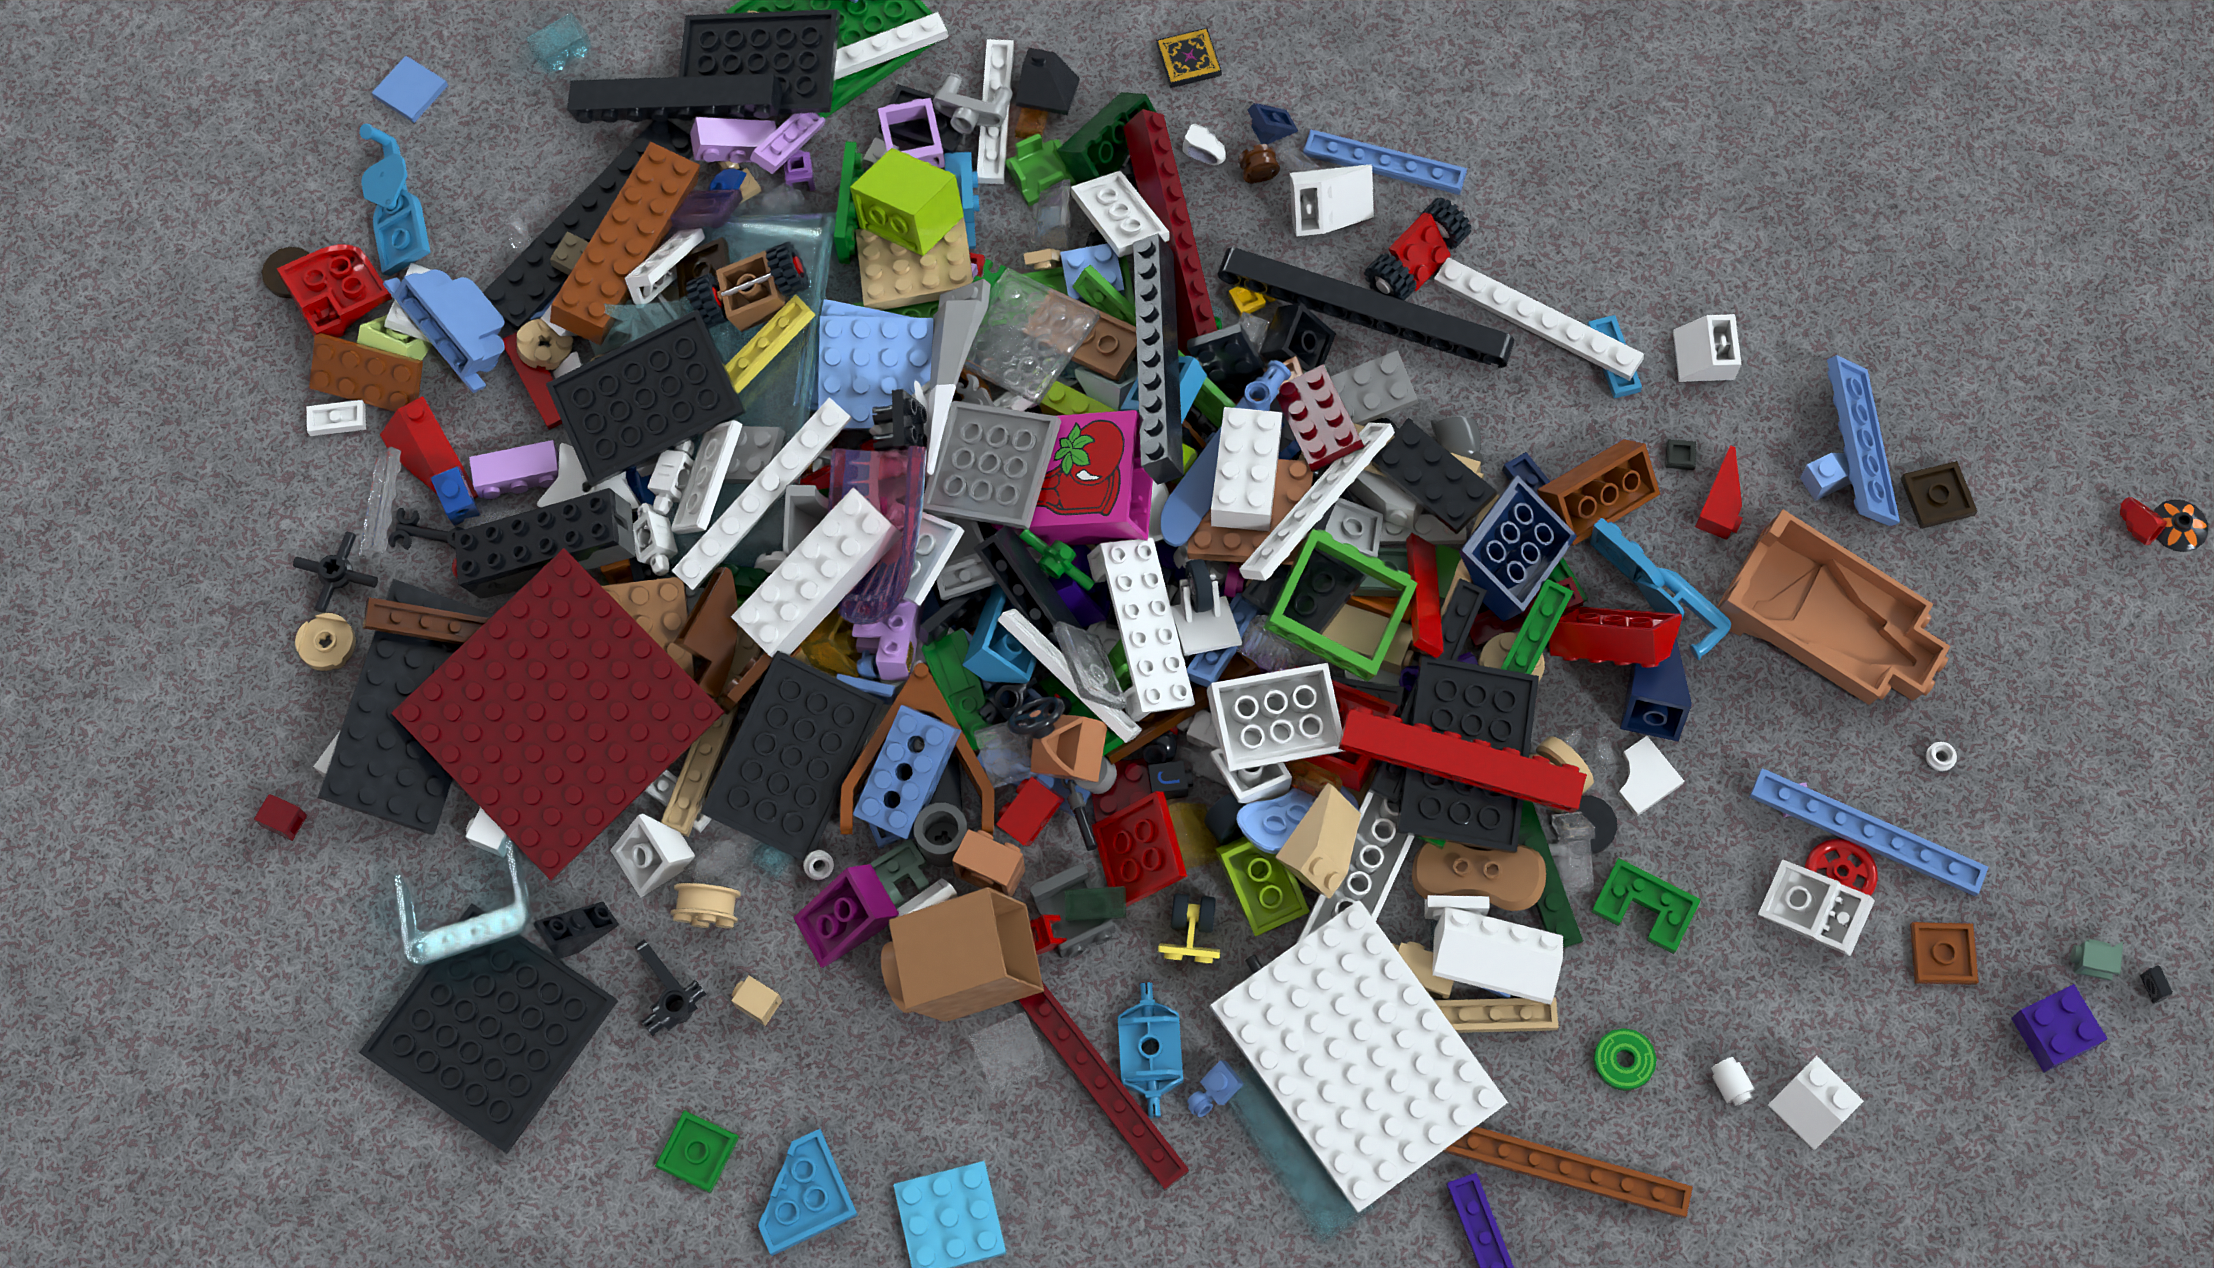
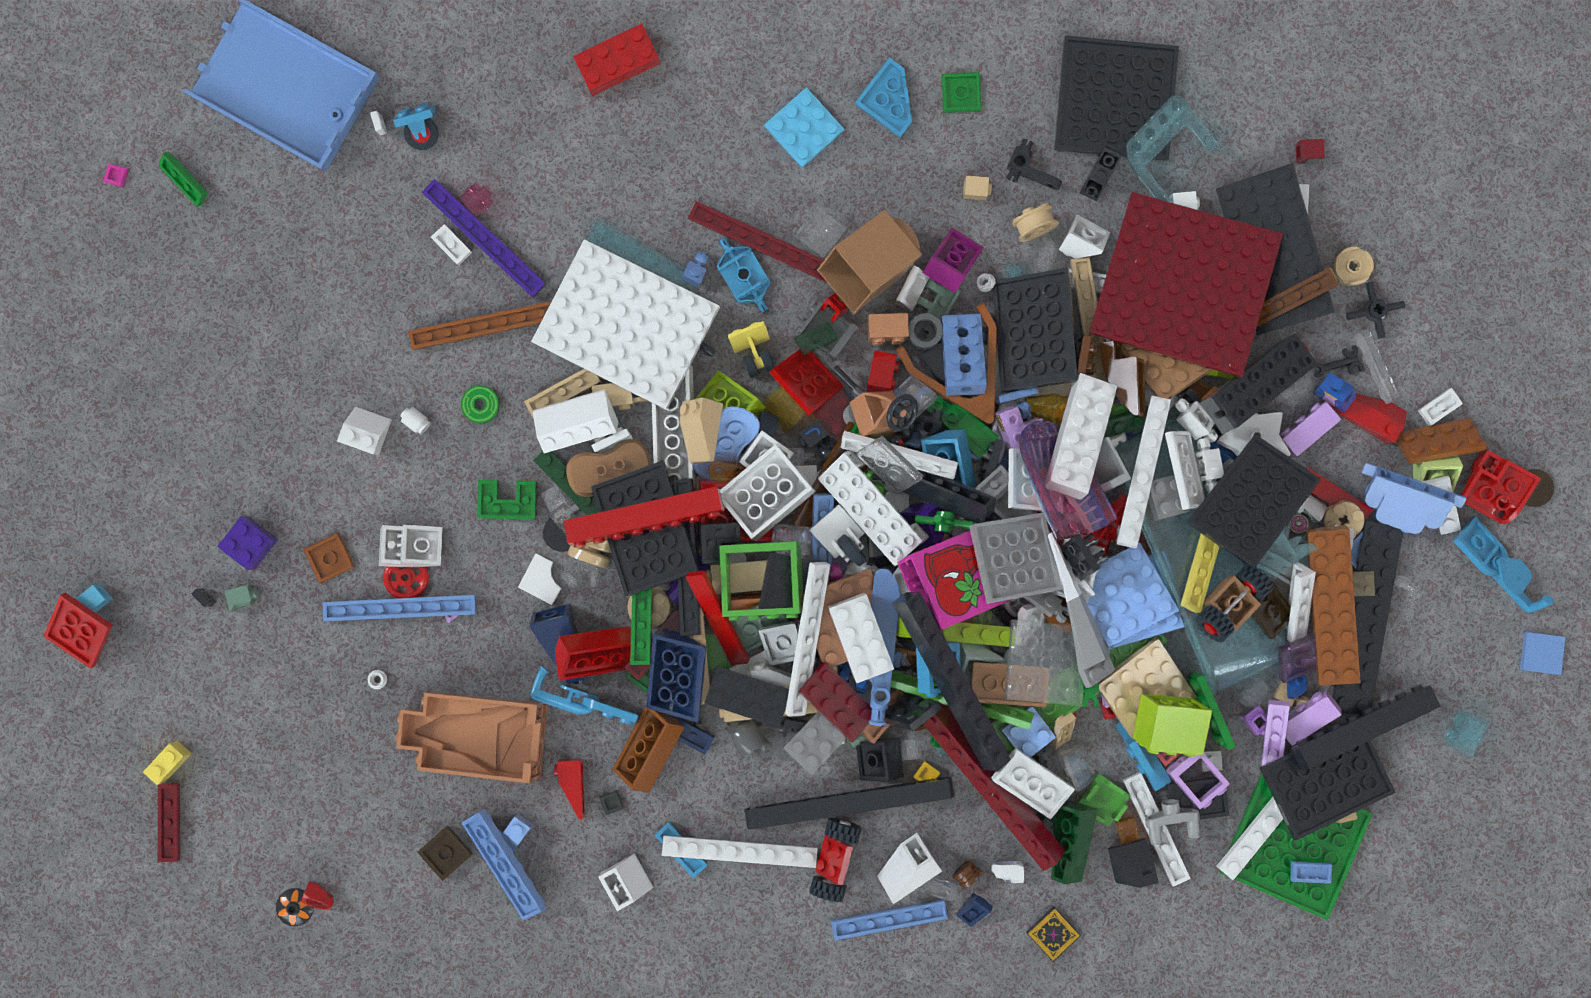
camera: 150 degrees right, 20 degrees up
none -> black plate [700,522,740,564]

